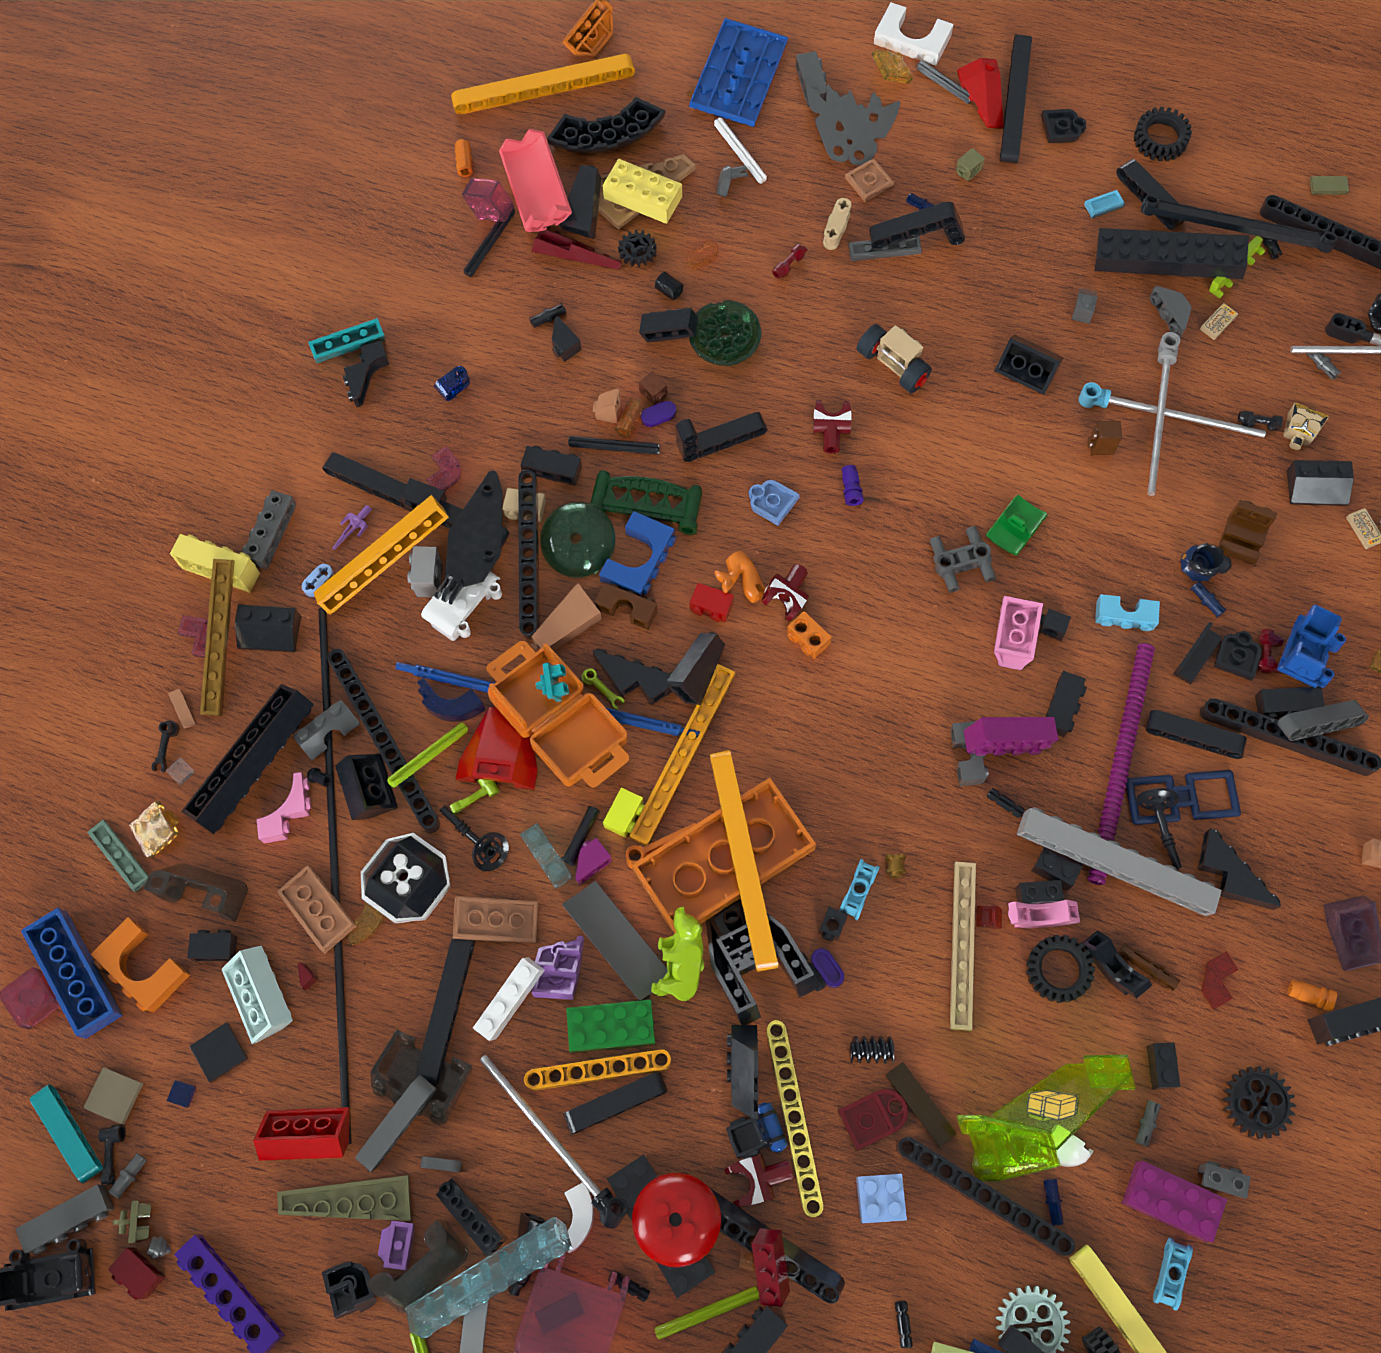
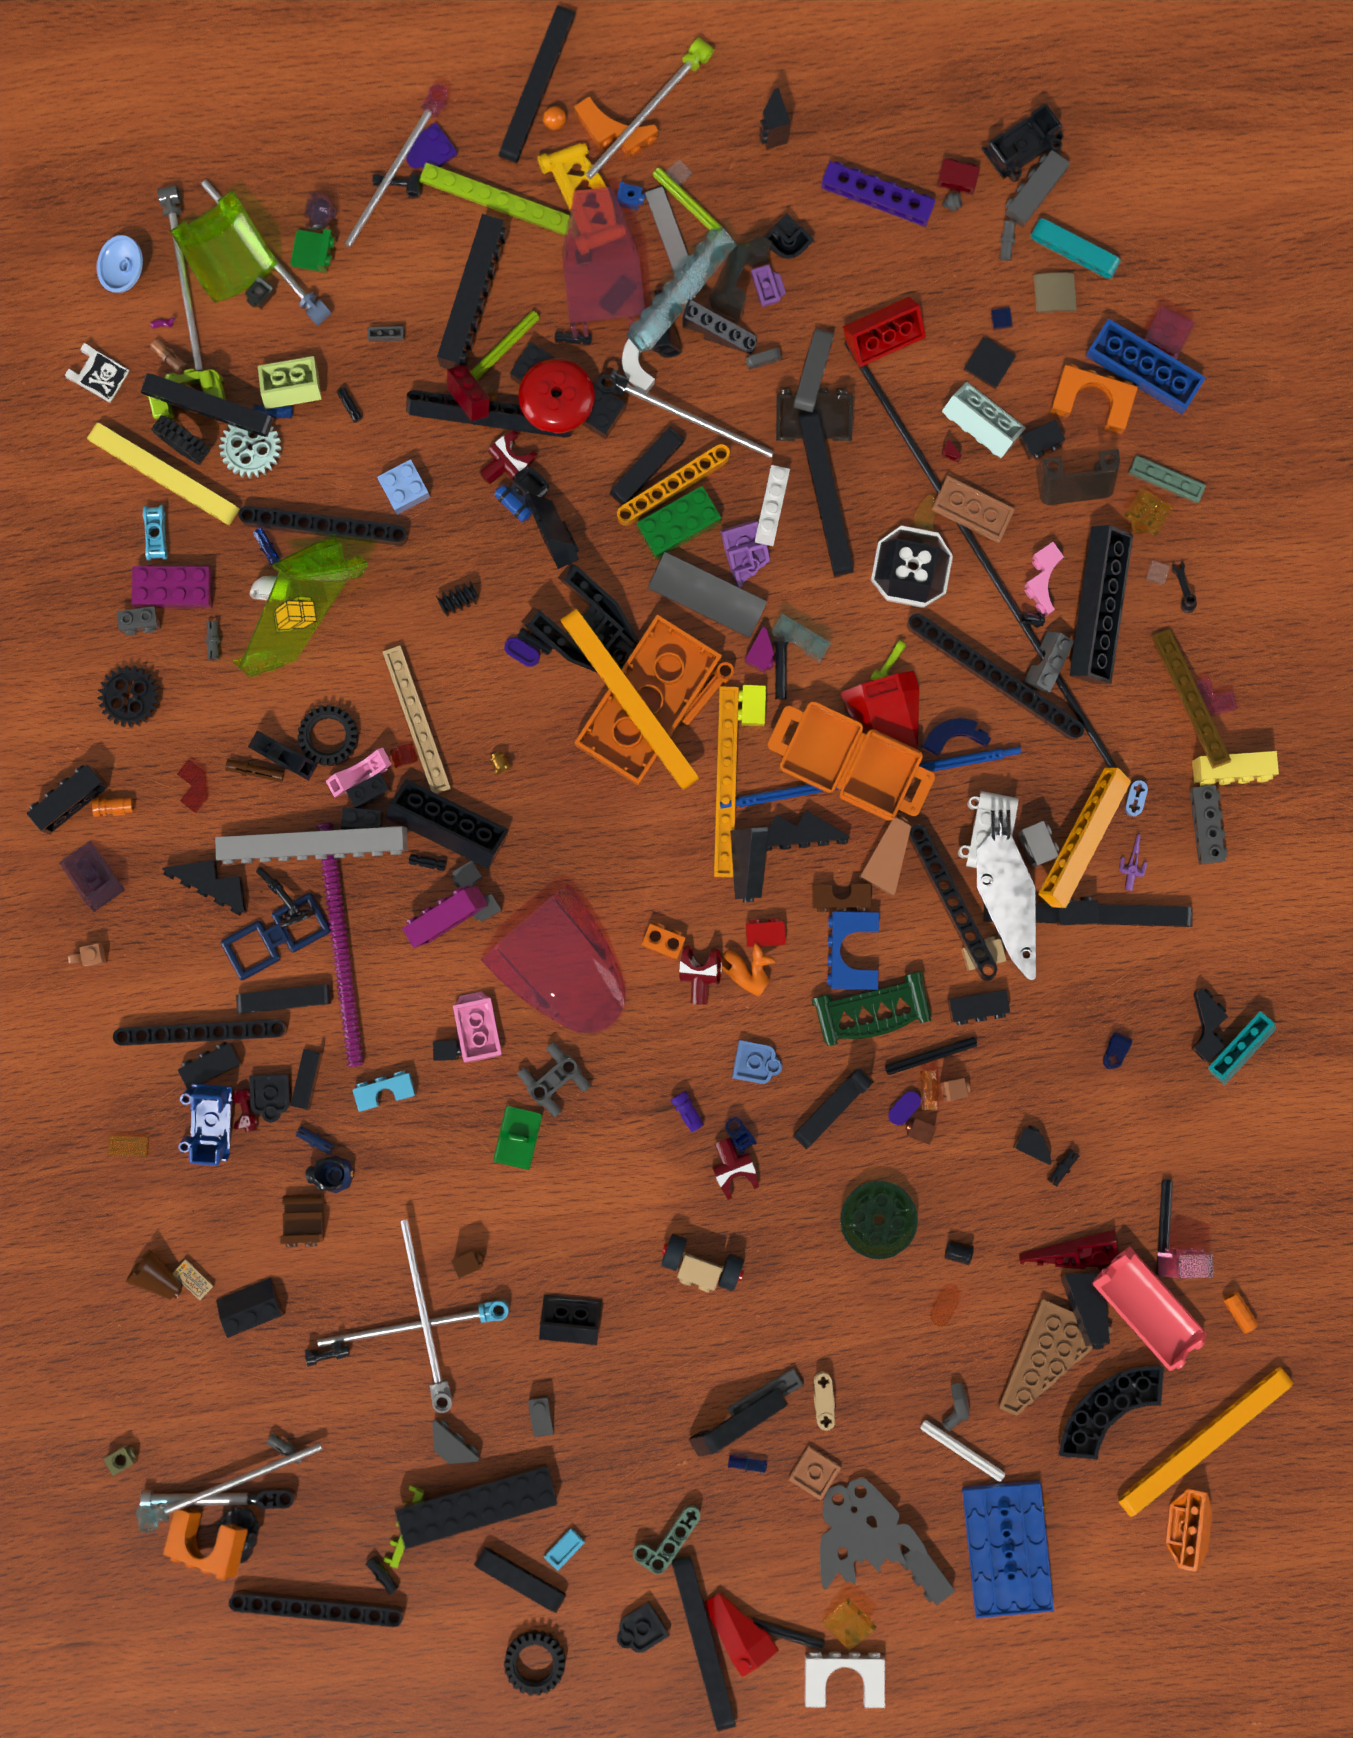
camera: 150 degrees right, 15 degrees up
black brick [98,1124,126,1185] -> none
olive hips [113,1201,151,1243] -> none
nougat piece [168,688,196,730] -> none
black slope [235,604,301,653] -> none
olive wing [277,1175,412,1221] -> none
black slope [335,754,398,820] -> none
lime axle [388,723,468,788] -> none
clear pink plate [426,446,461,491] -> none
black dish [439,805,509,871] -> none
nougat tile [452,896,538,944] -> none
teal hips [535,662,569,702] -> none
clear green brick [540,502,616,578] -> none
lime brick [581,669,625,710] -> none
light yellow brick [602,159,682,224] -> none
black gear [618,230,657,267] -> none
black brick [639,308,699,342] -> none
lime animal [651,907,704,1001] -> none
light yellow beam [767,1020,823,1217] -> none
dark red piece [772,244,808,279] -> none
black brick [819,907,848,942] -> none
dark red tile [837,1089,908,1151] -> none
medium azure piece [839,859,880,921] -> none
dark brown tile [885,1062,957,1147] -> none
olive brick [955,148,985,181] -> none
black brick [1045,671,1087,737] -> none
black piece [1141,195,1337,253] -> none
black brick [1147,1042,1181,1090] -> none
tan tile [1200,303,1238,340] -> none
dark grey beam [1277,700,1369,741] -> none
tan torso [1284,402,1329,450] -> none
olive tile [1309,176,1349,195] -> none
none -> black brick [386,779,509,869]
none -> clear pink windscreen [481,885,625,1033]
none -> sand green beam [633,1504,700,1574]
none -> clear blue piece [725,1117,757,1154]

